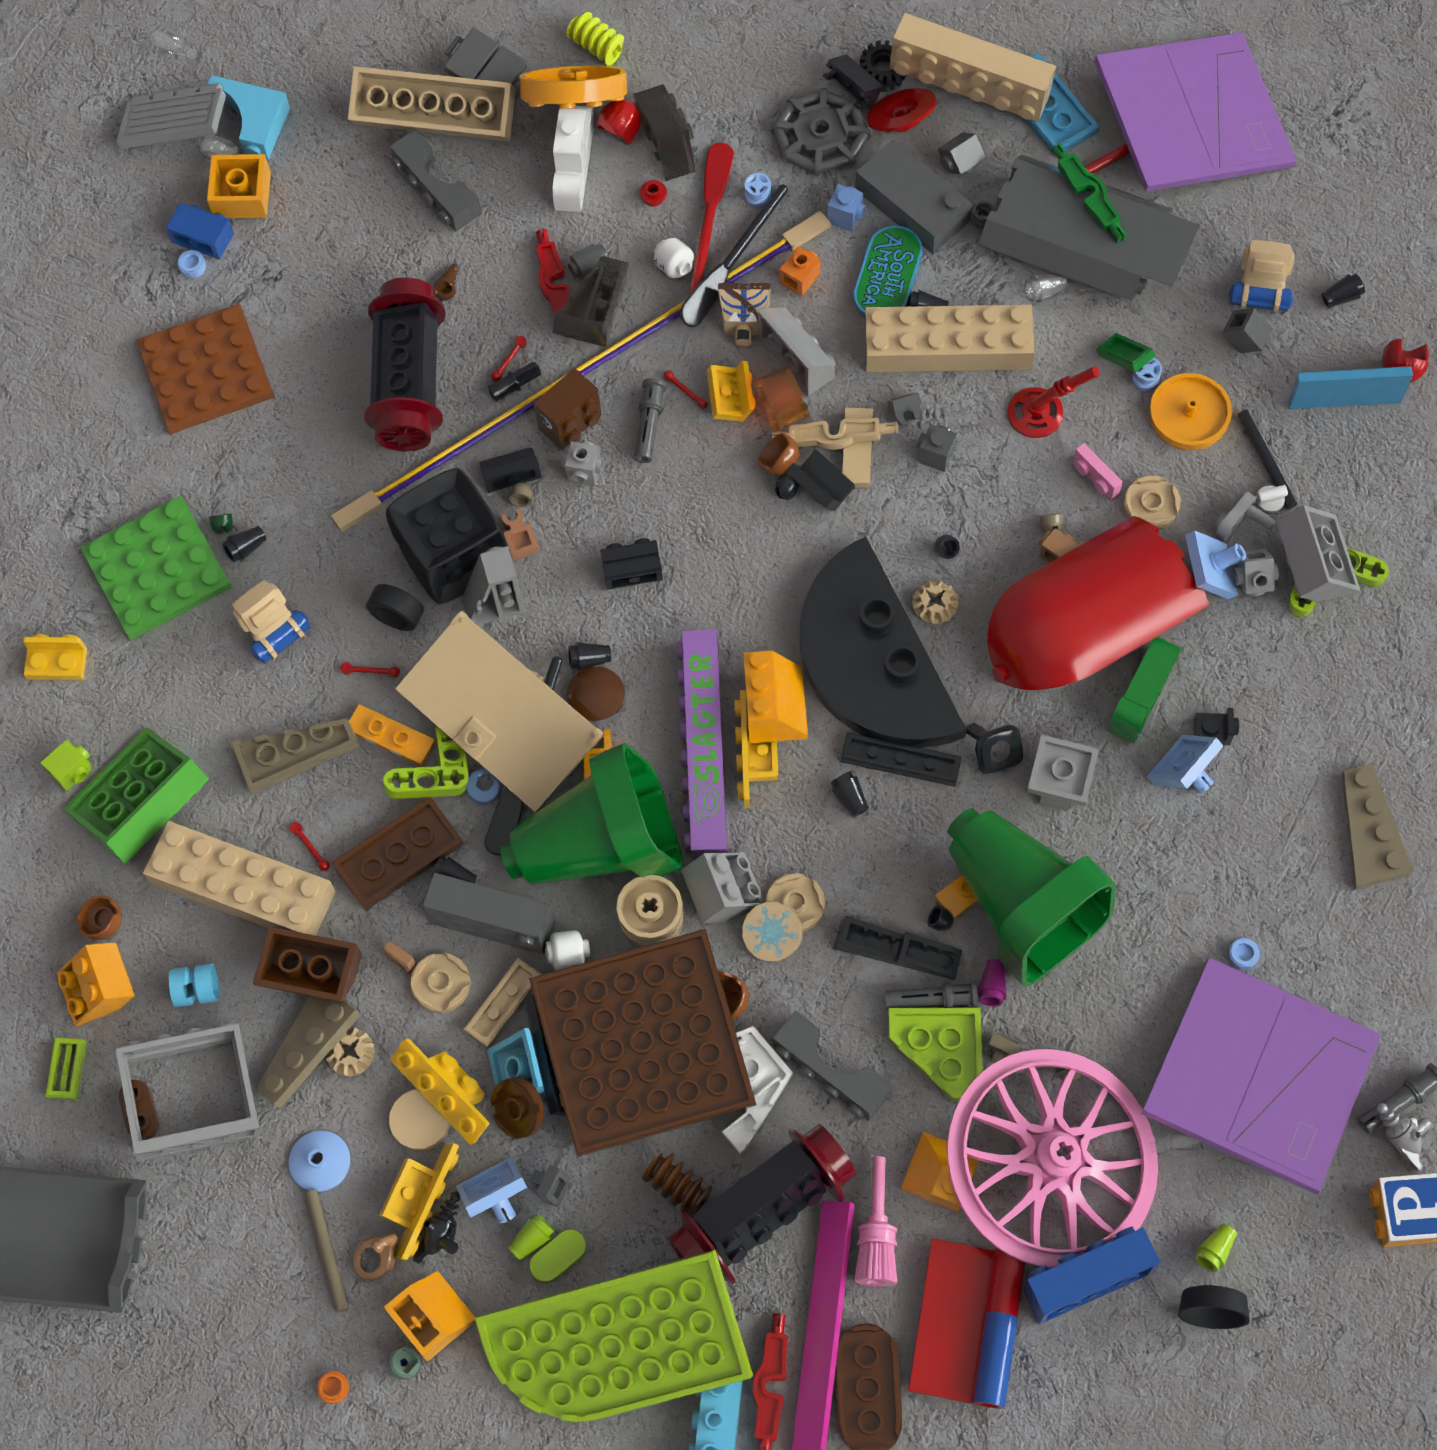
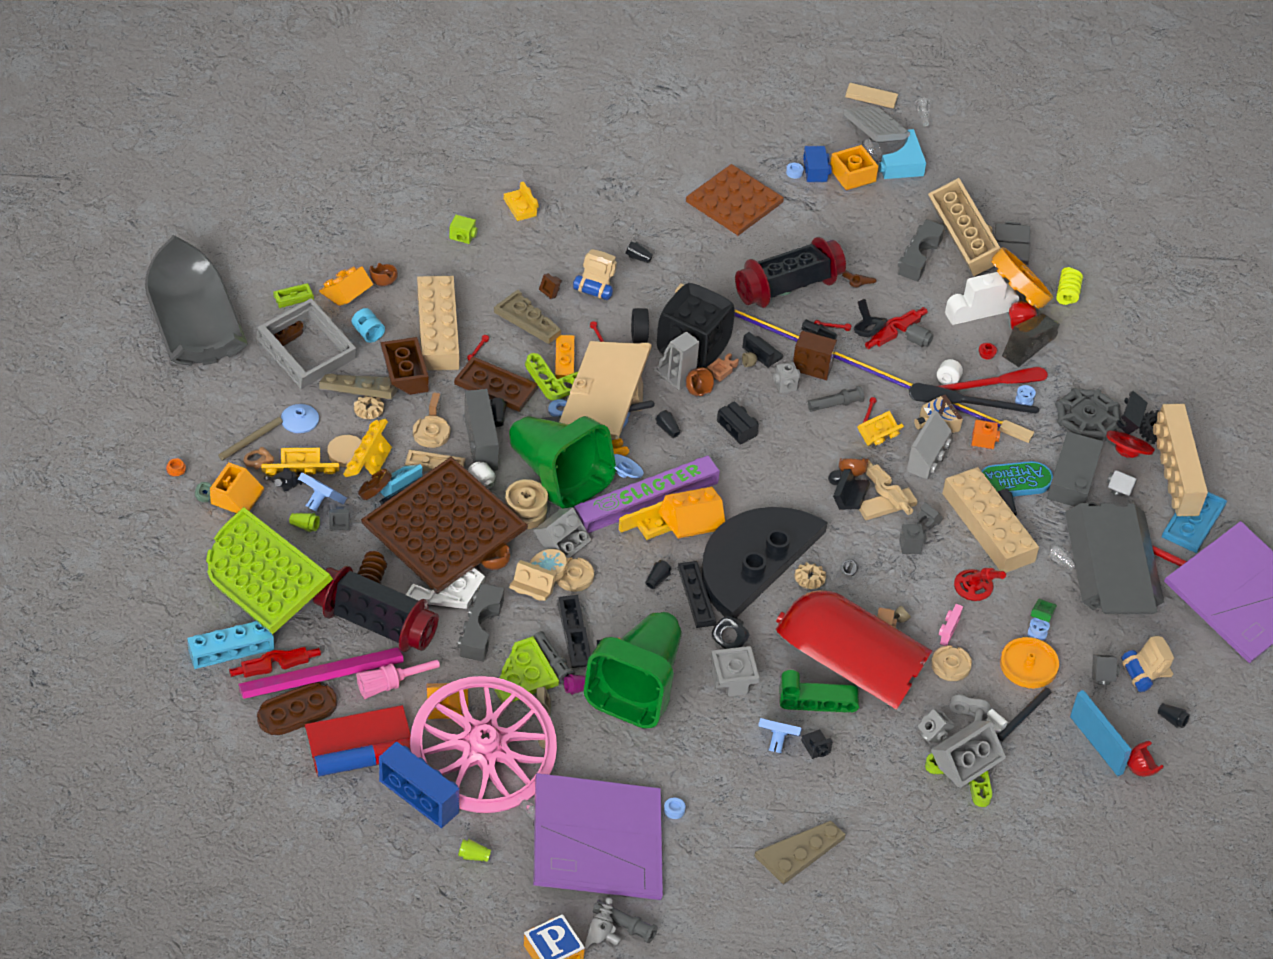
camera: 55 degrees right, 20 degrees down
bright green slope [63,727,209,864] -> none
bright green plate [80,496,232,641] -> none
dark green hinge [209,513,233,534] -> none
lime tile [530,1230,587,1283] -> none
clear smoke wedge [553,256,629,347] -> none
reddish brown dish [567,667,625,721] -> none
clear orange brick [753,366,810,432] -> none
medium blue brick [828,184,866,232] -> none
green piece [1051,143,1127,242] -> none
black tyre [1178,1285,1250,1329] -> none
light blue tile [1185,530,1246,599] -> none
none -> tan bracket [509,560,557,601]
none -> reddish brown tile [539,273,562,299]
none -> light blue dish [614,454,644,478]
none -> dark orange hair [686,368,714,396]
none -> tan tile [845,83,898,109]
none -> black piece [854,299,888,337]

